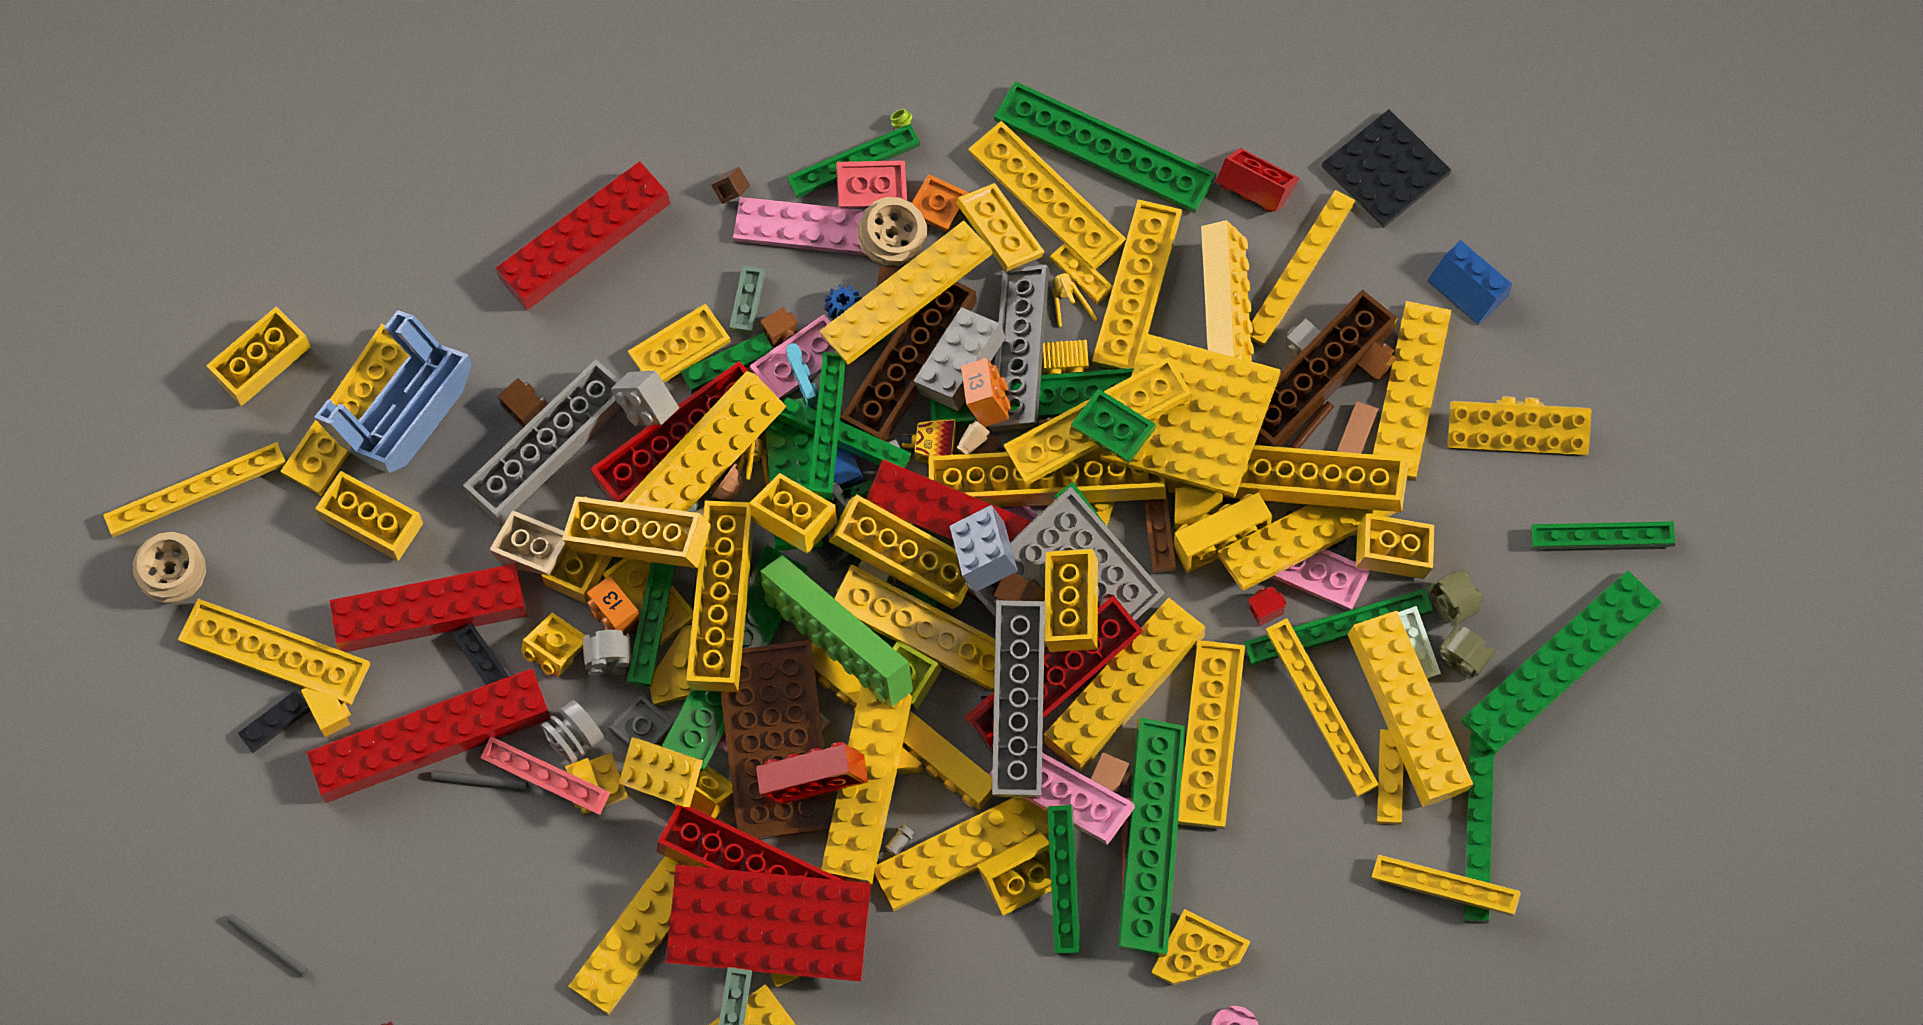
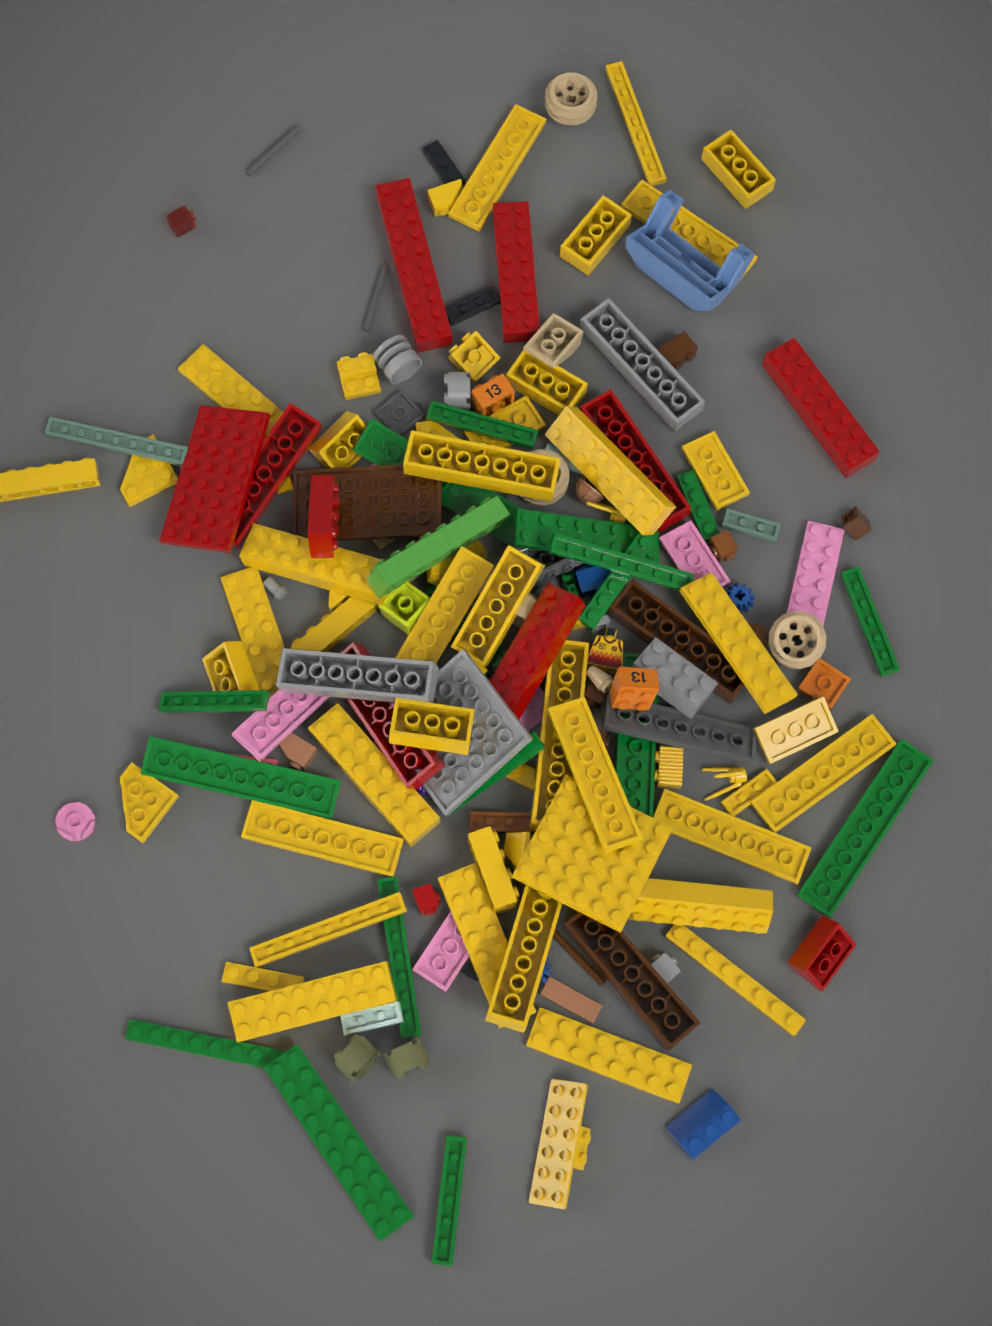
camera: 90 degrees right, 5 degrees up
coral plate [481,736,610,814] -> none
yellow brick [562,497,711,568] -> none
light grey brick [611,370,679,426] -> none
yellow plate [619,737,703,808] -> none
yellow brick [749,473,837,553] -> none
medium azure hinge [786,343,819,408] -> none
coral plate [836,161,907,209] -> none
lime plate [890,108,912,129] -> none
sand blue brick [950,505,1018,592] -> none
reddish brown brick [989,573,1045,603] -> none
green plate [1071,389,1157,464] -> none
black plate [1322,109,1451,228] -> none
yellow brick [1356,513,1434,579] -> none
dark orange brick [1357,342,1397,380] -> none
yellow plate [1372,855,1521,917] -> none

